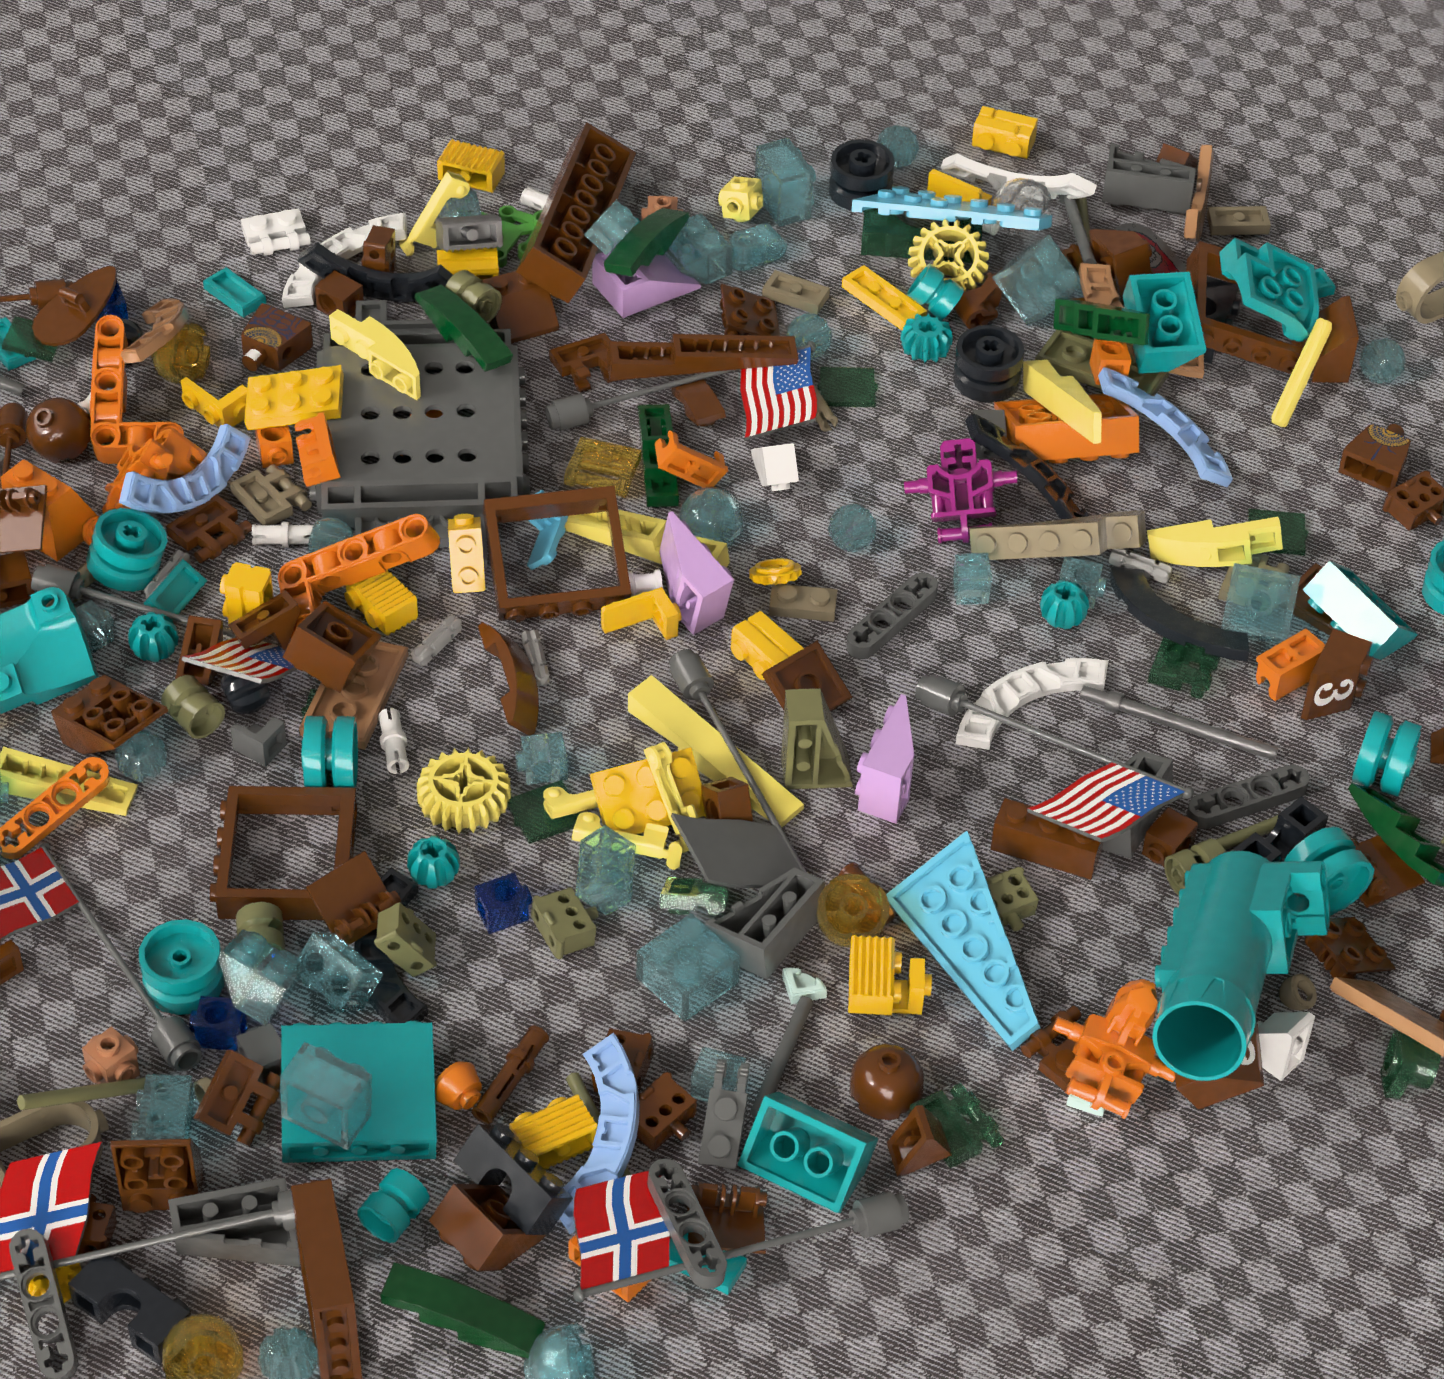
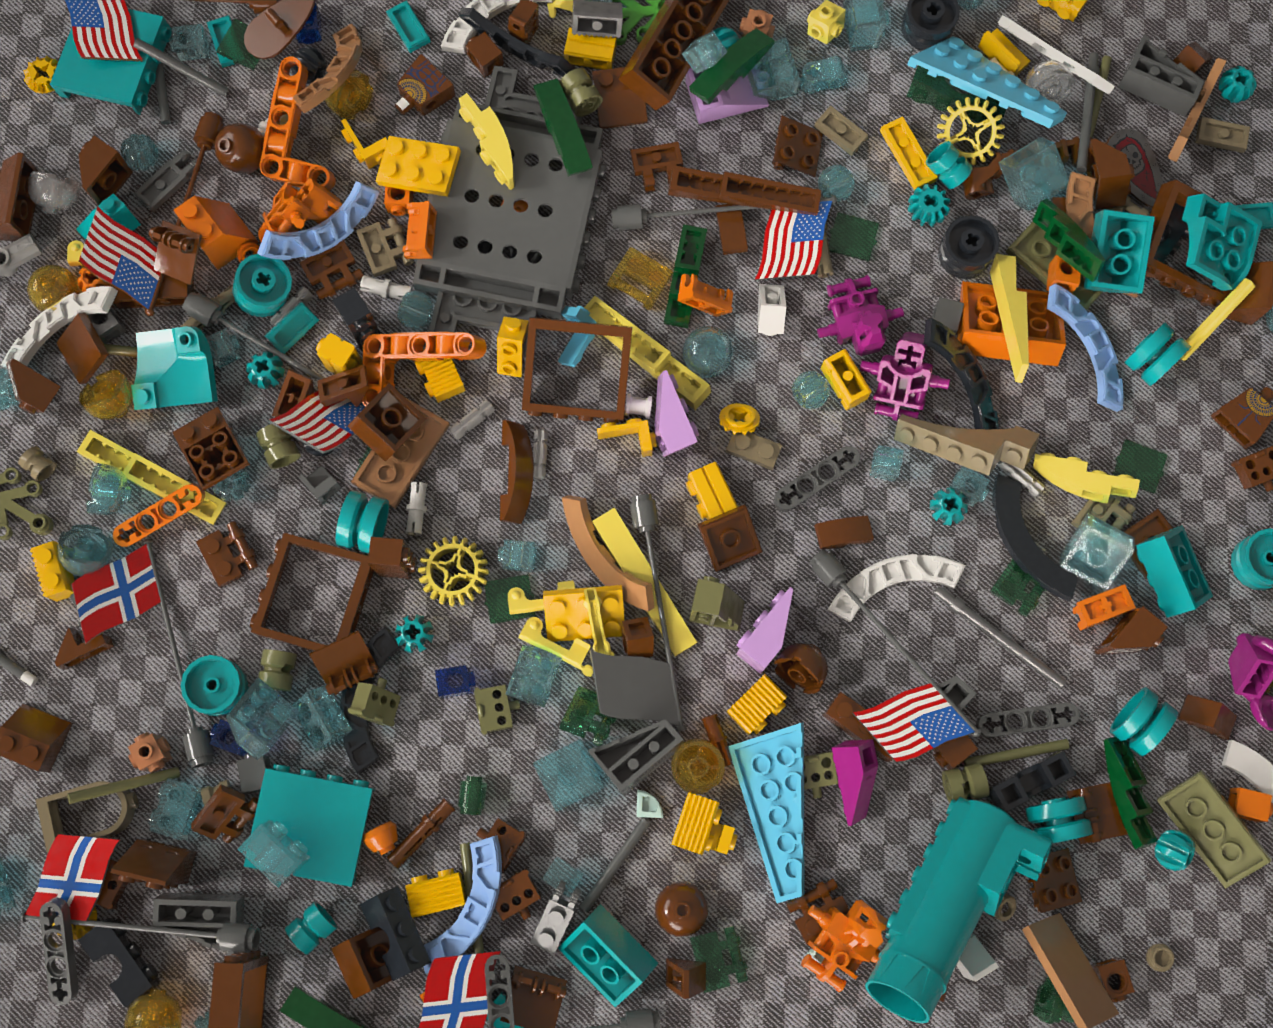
camera: 15 degrees right, 30 degrees up
none -> reddish brown plate [196,521,259,588]
none -> black arch [332,287,381,350]
none -> reddish brown brick [368,537,417,579]
none -> clear green brick [458,776,487,815]
none -> medium nougat tile [562,495,655,611]
none -> yellow brick [726,674,787,735]
none -> reddish brown cylinder [774,643,828,694]
none -> reddish brown slope [814,516,874,549]
none -> magenta piece [817,275,904,356]
none -> yellow brick [820,349,872,411]
none -> magenta slope [832,739,878,826]
none -> teal wheel [1124,322,1192,387]
none -> teal piece [1218,66,1257,103]

